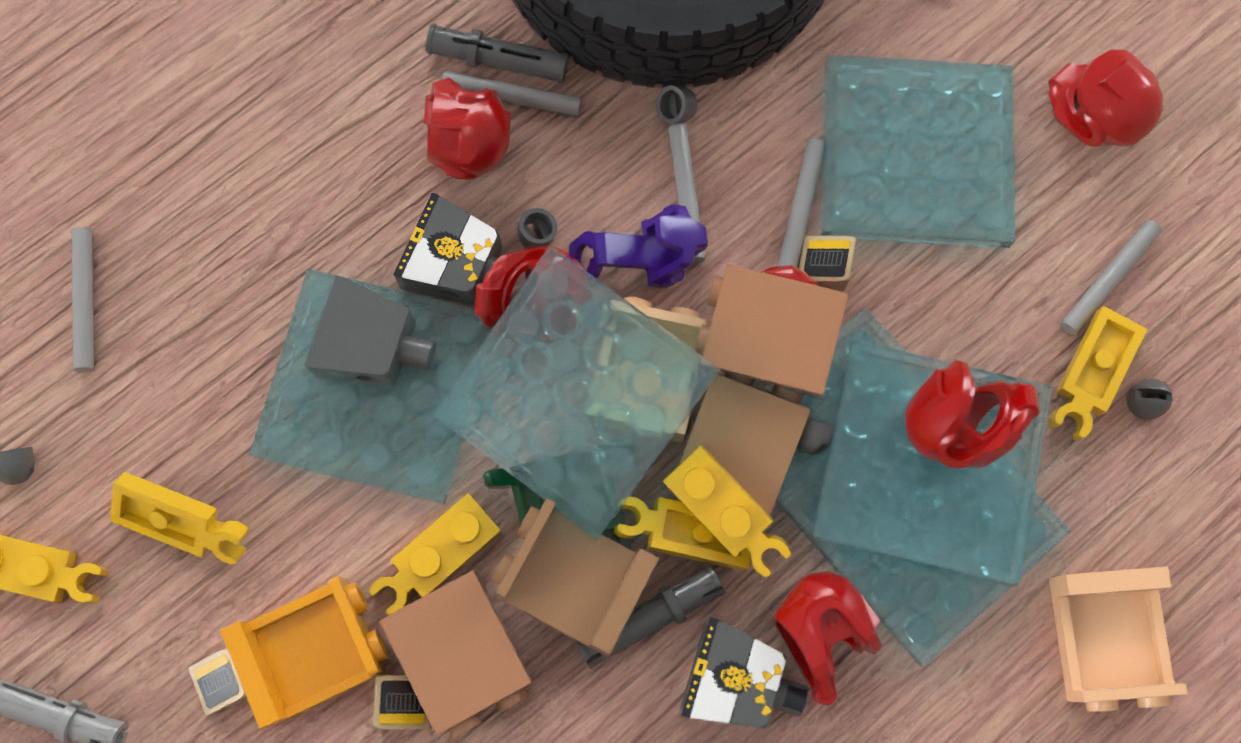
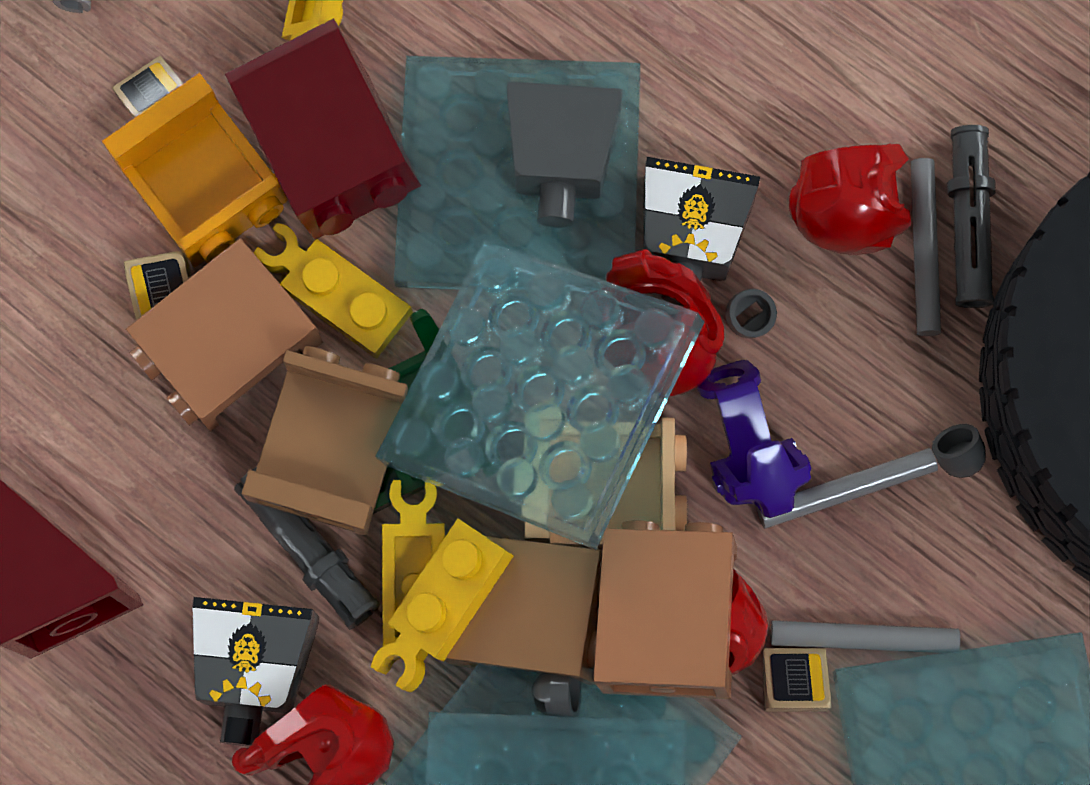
camera: 85 degrees right, 0 degrees up
none -> dark red slope [225,18,421,240]

